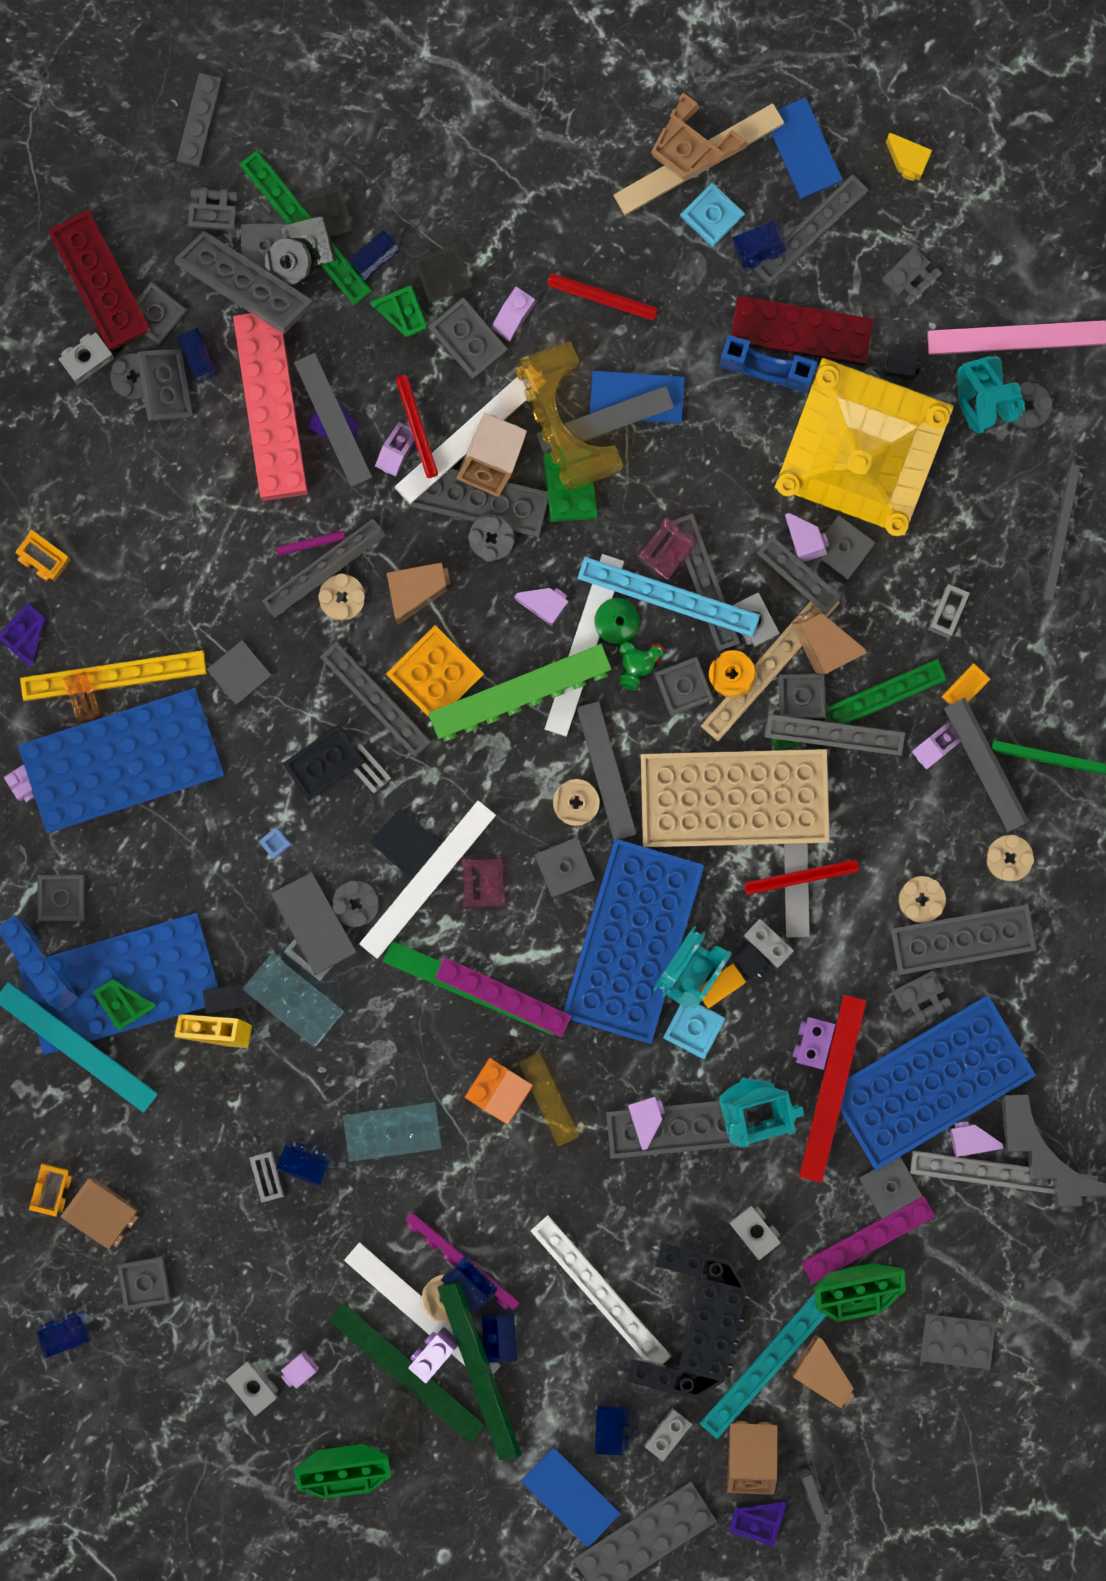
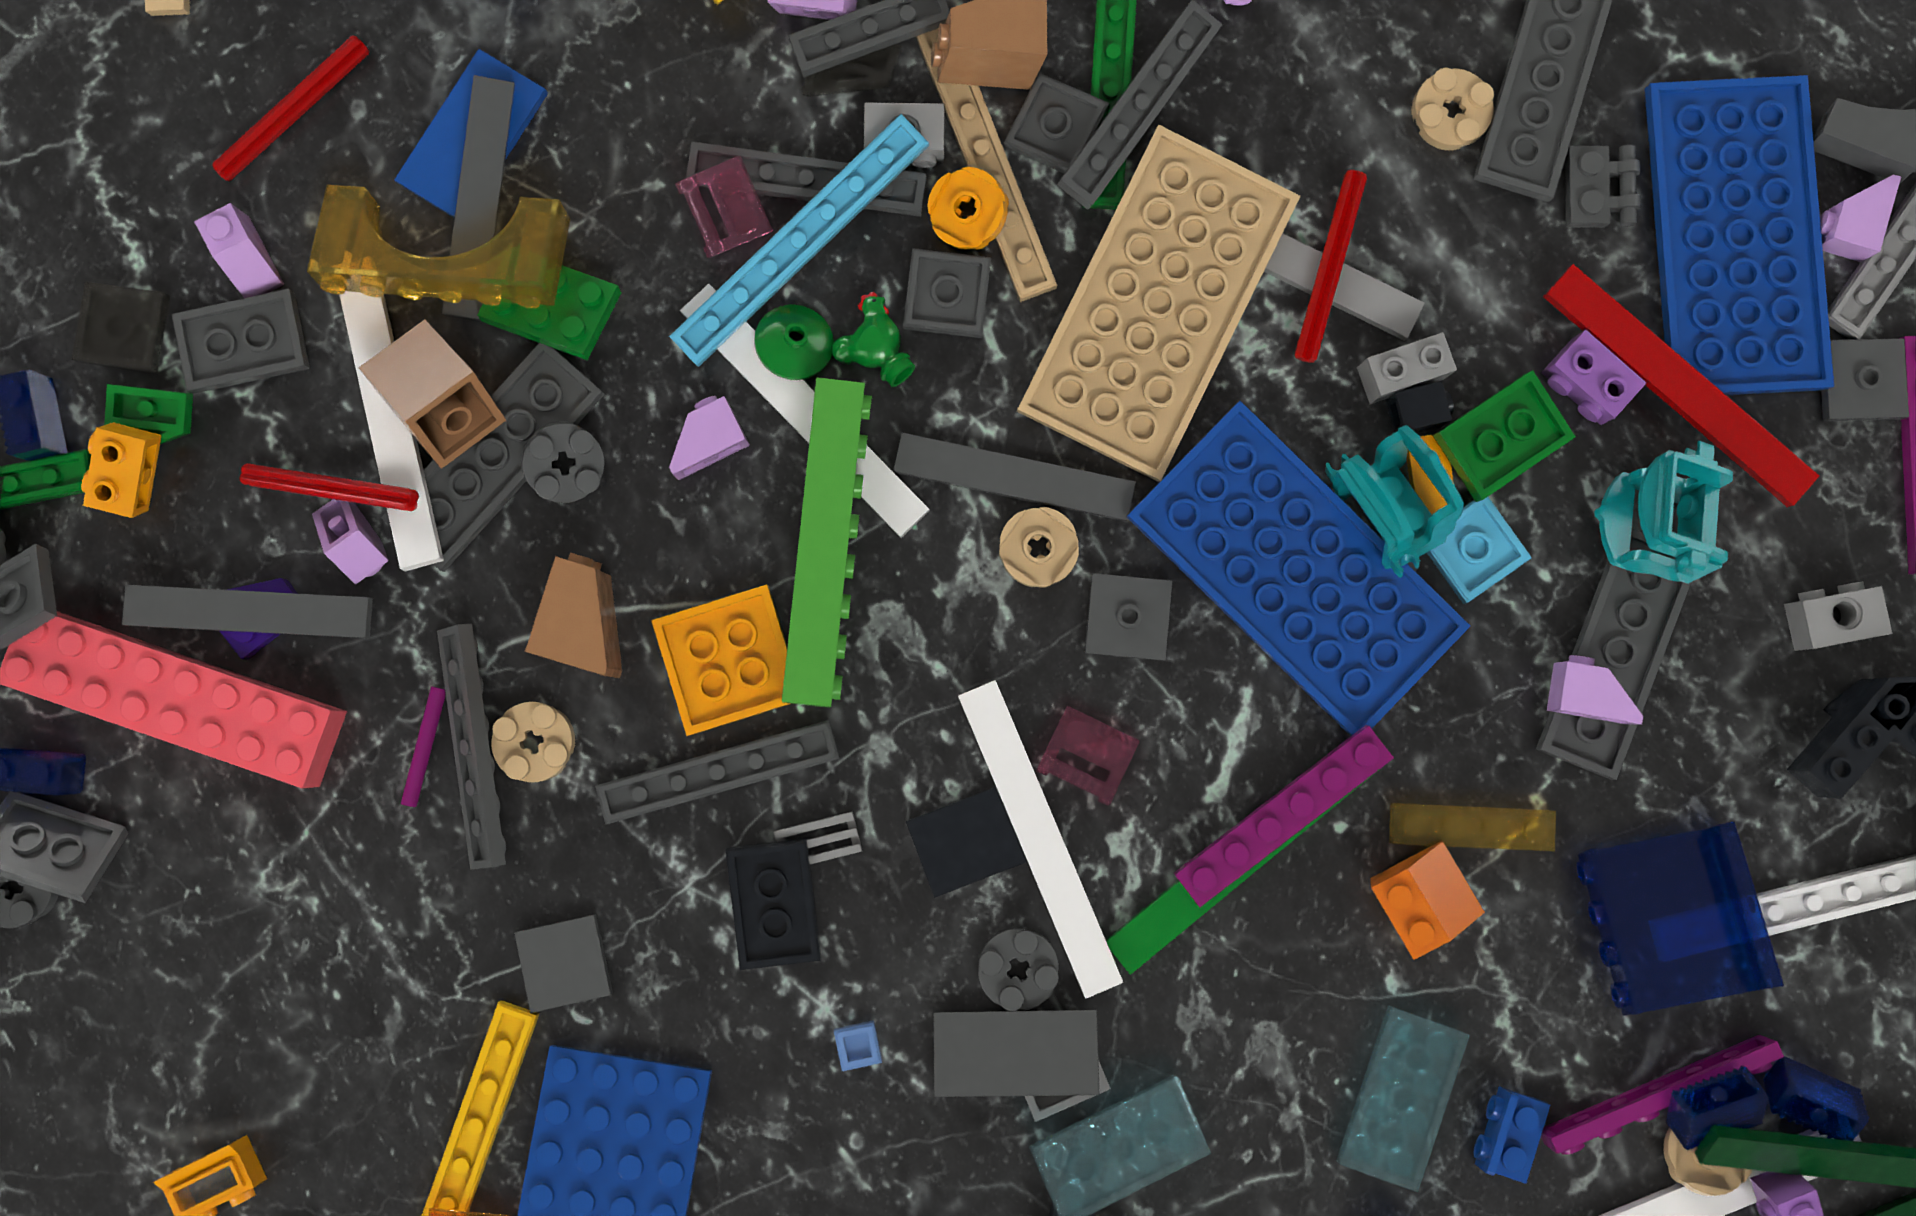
camera: 65 degrees left, 0 degrees up
none -> light orange brick [81,422,162,518]
none -> green plate [1433,370,1576,502]
none -> blue bracket [1474,1086,1550,1184]
none -> clear blue panel [1577,822,1784,1016]

